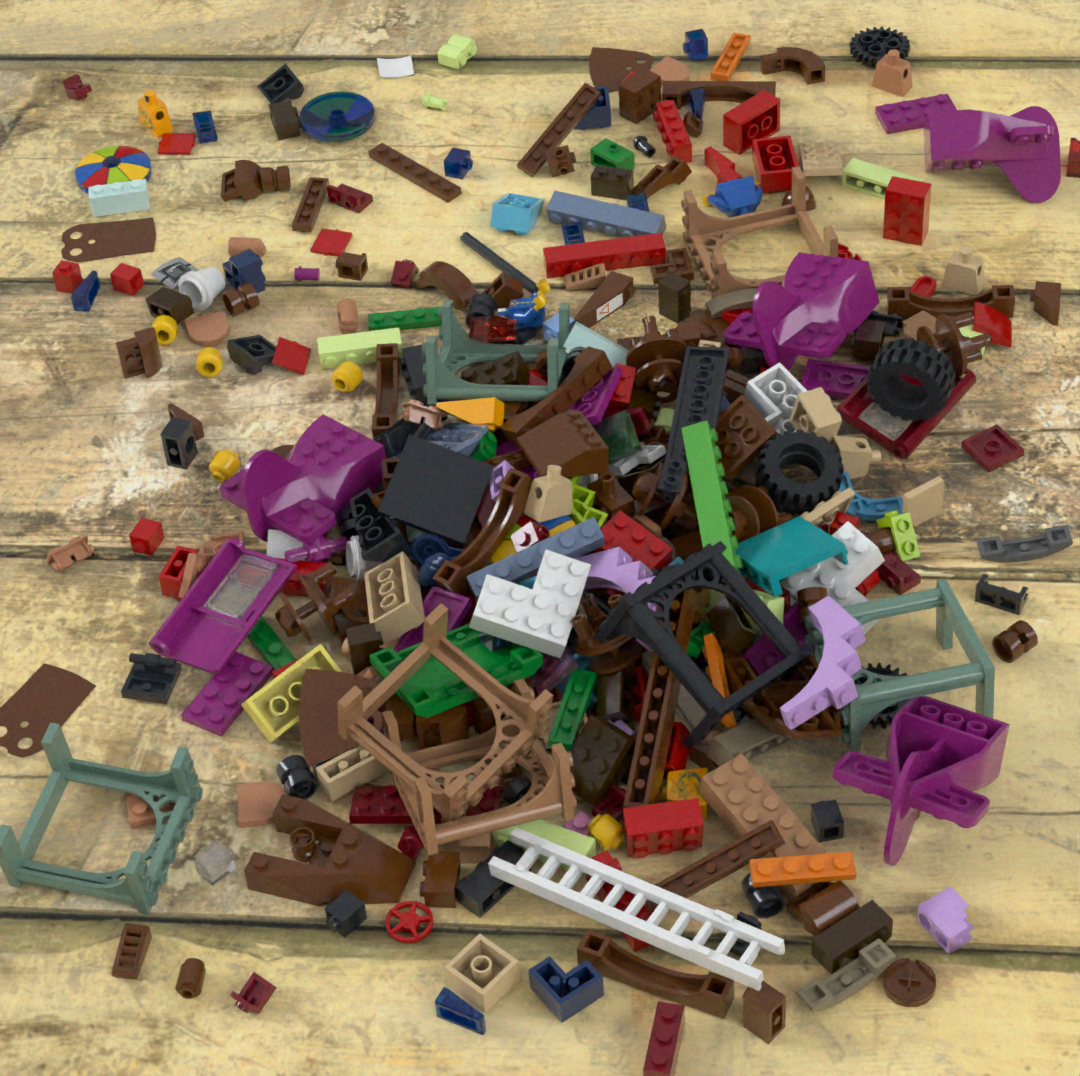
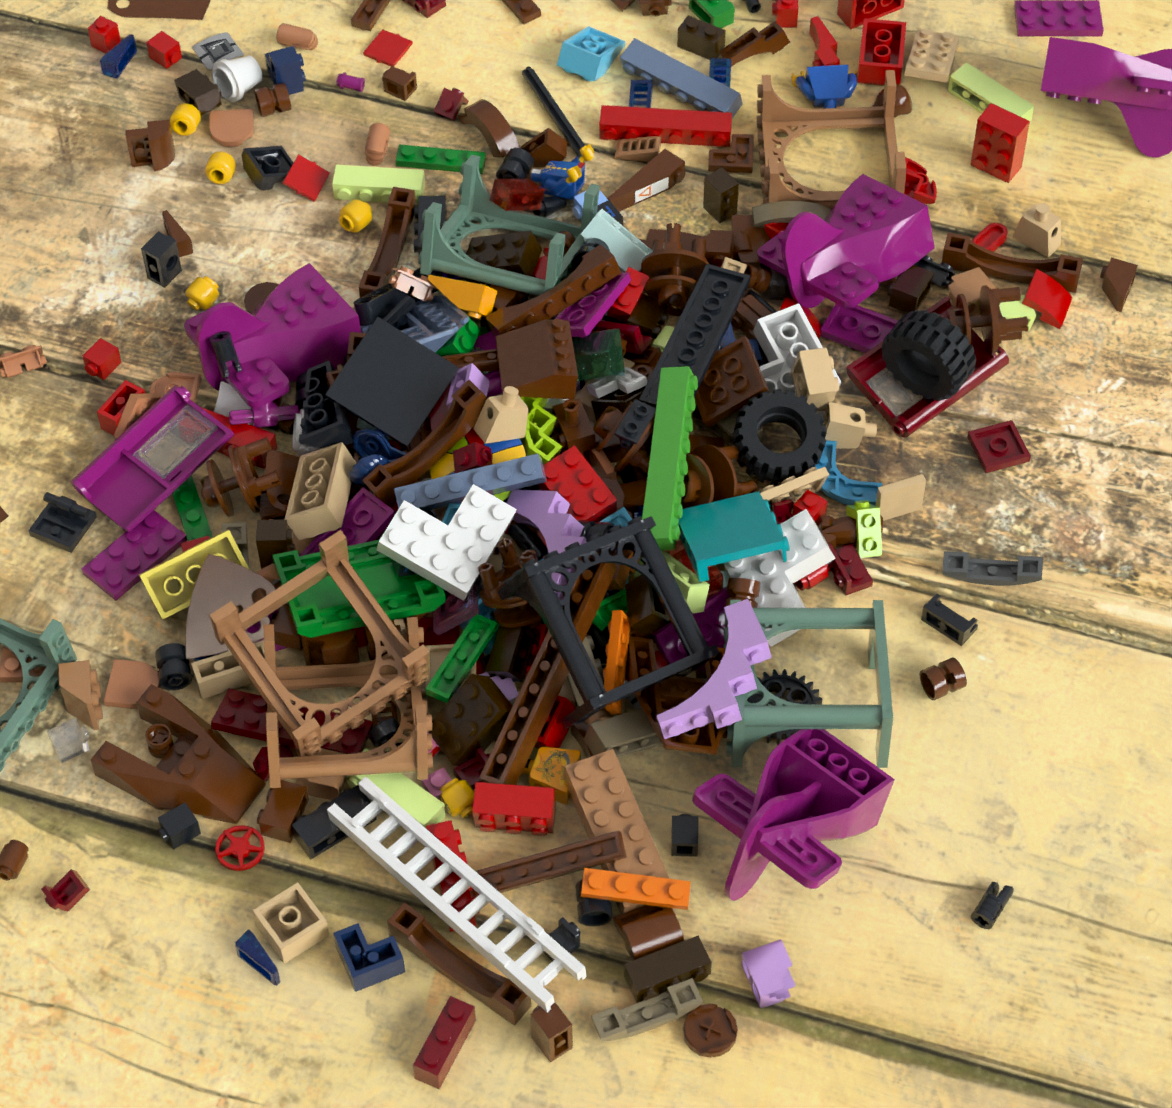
camera: 10 degrees right, 10 degrees up
none -> medium nougat slope [58,660,103,730]
none -> black hinge [210,331,242,378]

